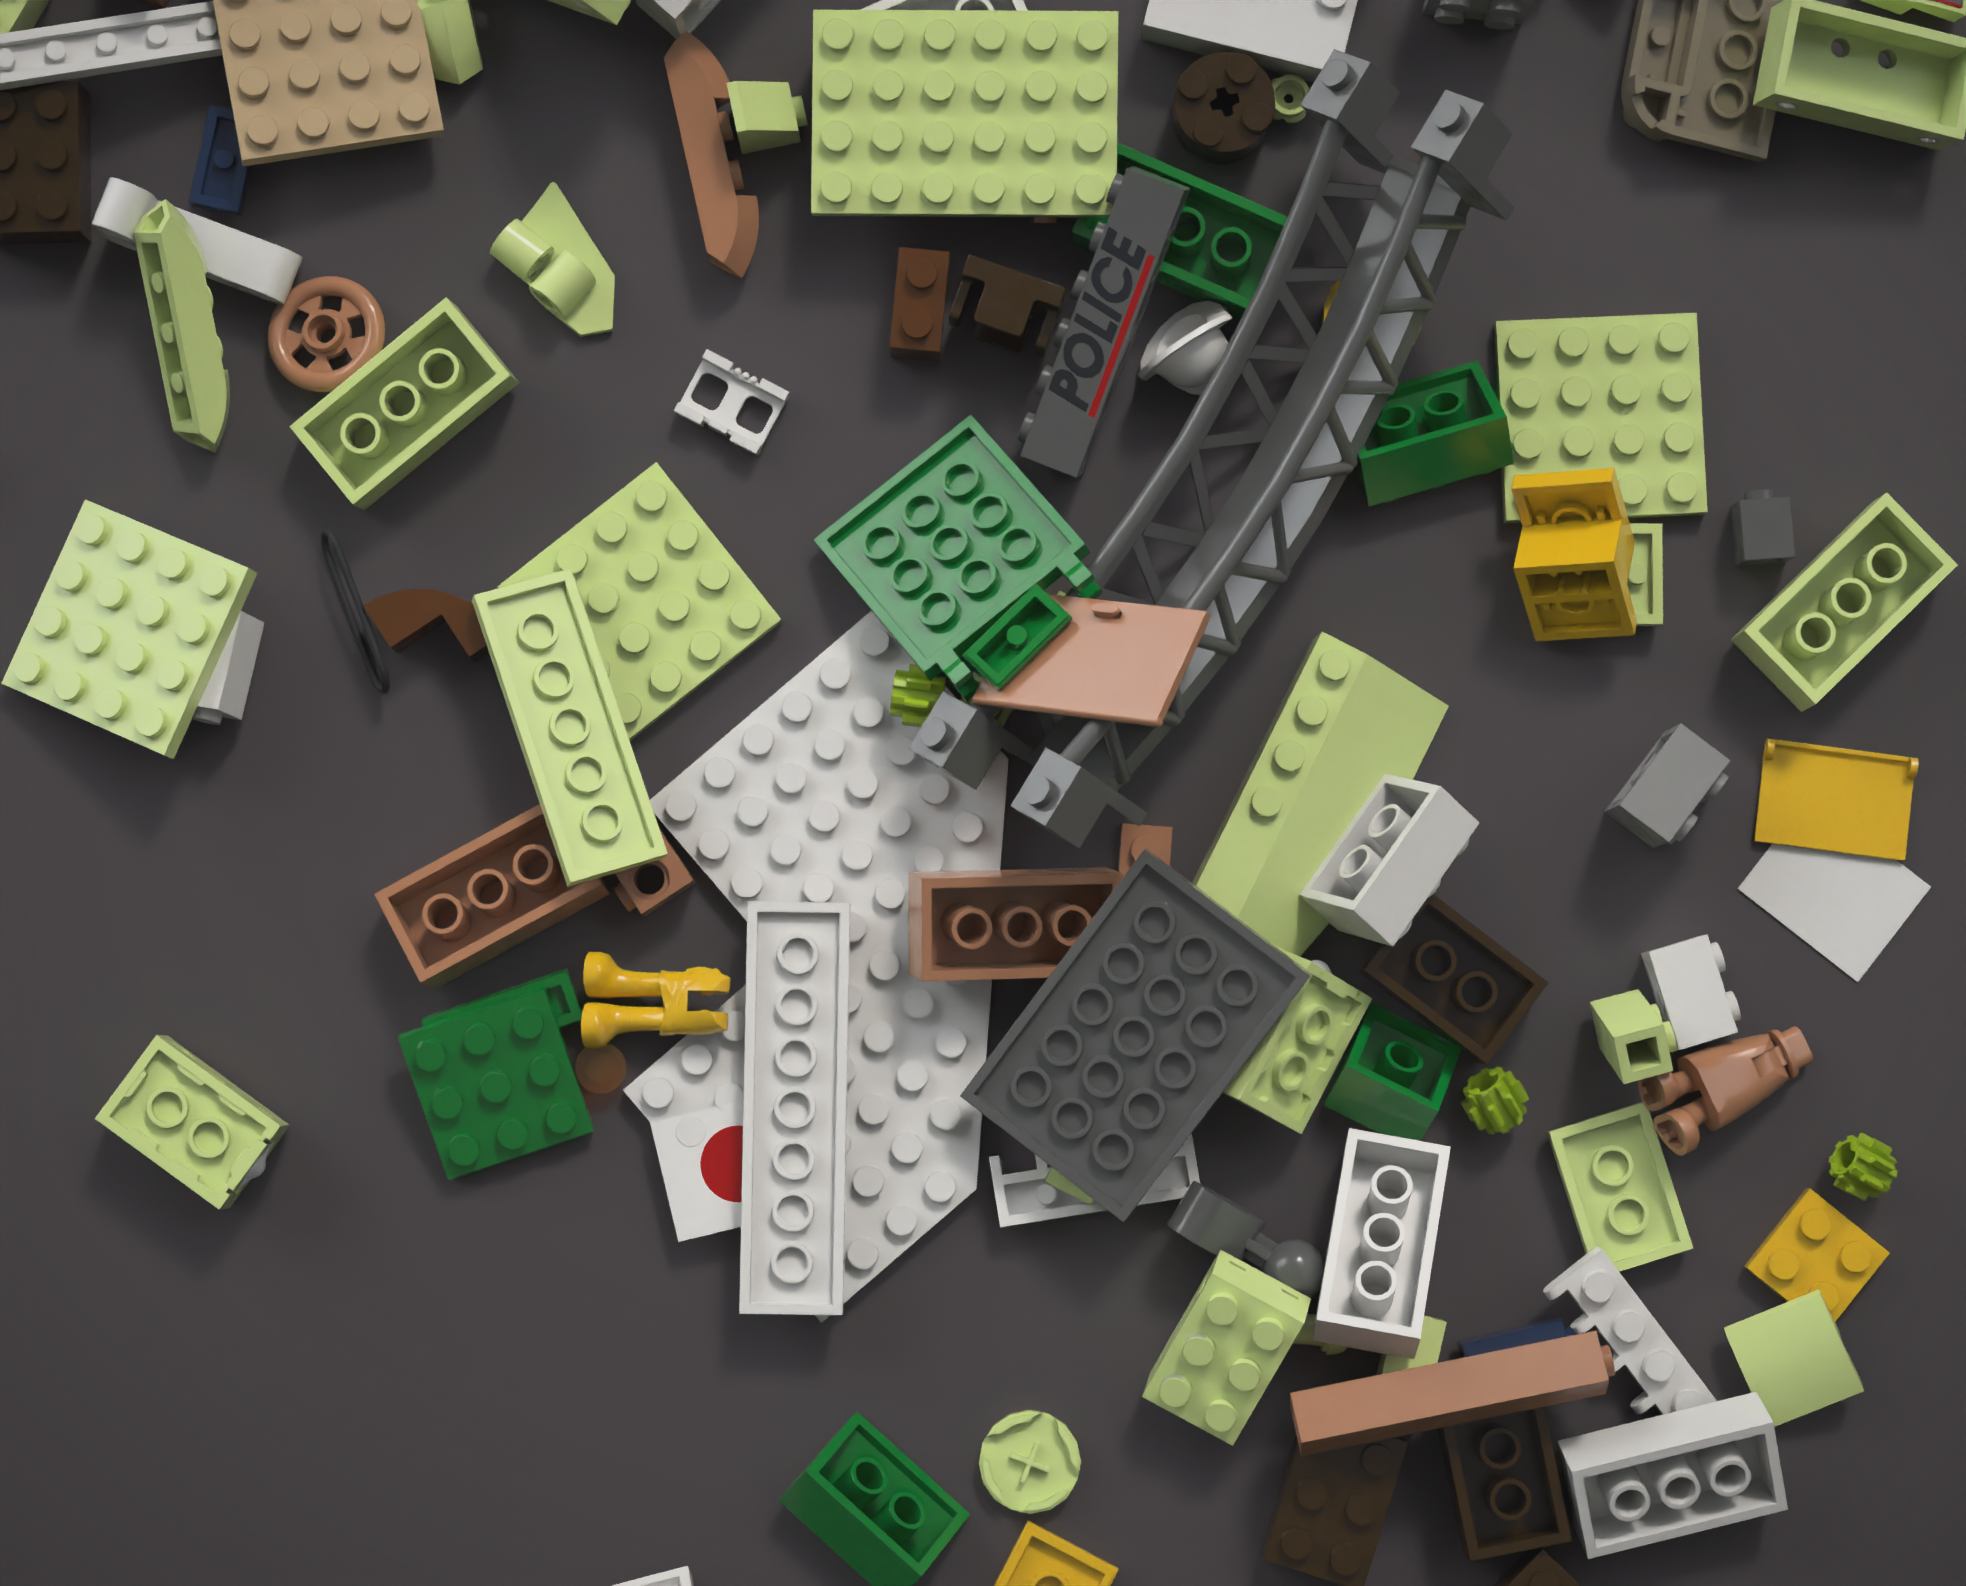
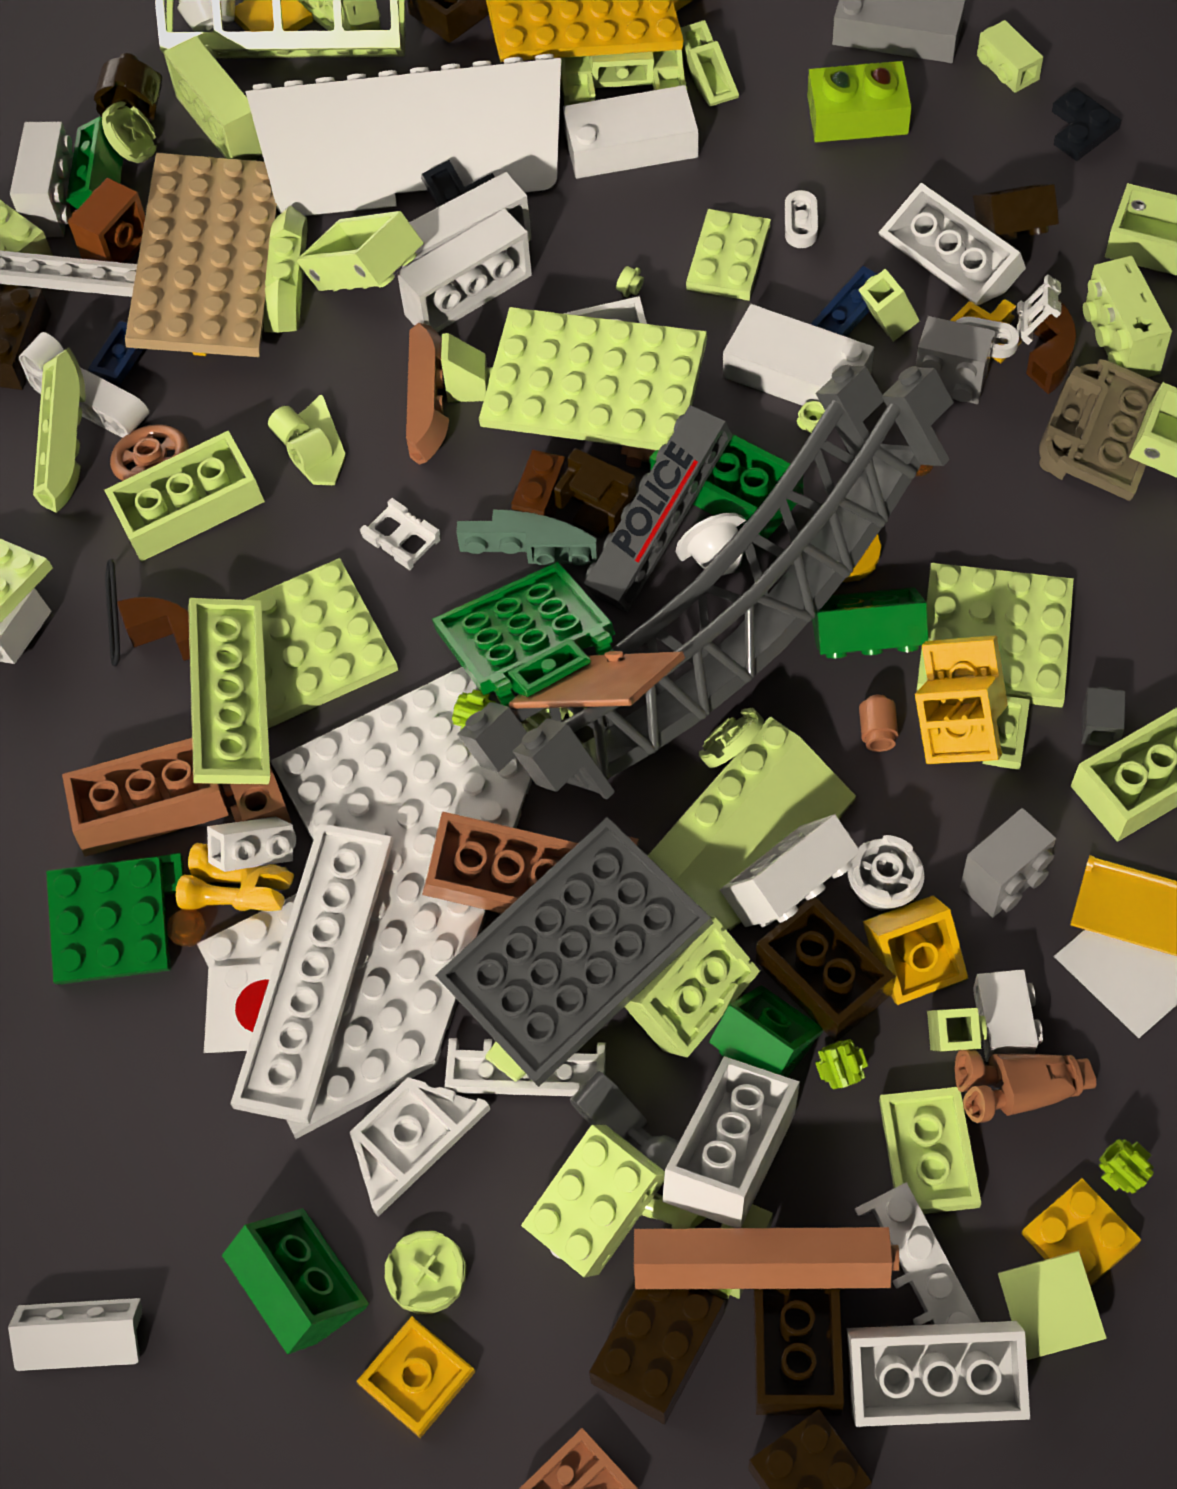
camera: 20 degrees right, 25 degrees down
dark brown brick [1171,52,1275,165] -> none
none -> white brick [207,816,296,872]
none -> white wing [350,1077,490,1217]
none -> sand green slope [457,509,597,566]
none -> yellowish green tile [699,708,764,768]
none -> white cone [848,835,924,911]
none -> nougat brick [859,694,899,752]
none -> yellow slope [863,895,968,1005]

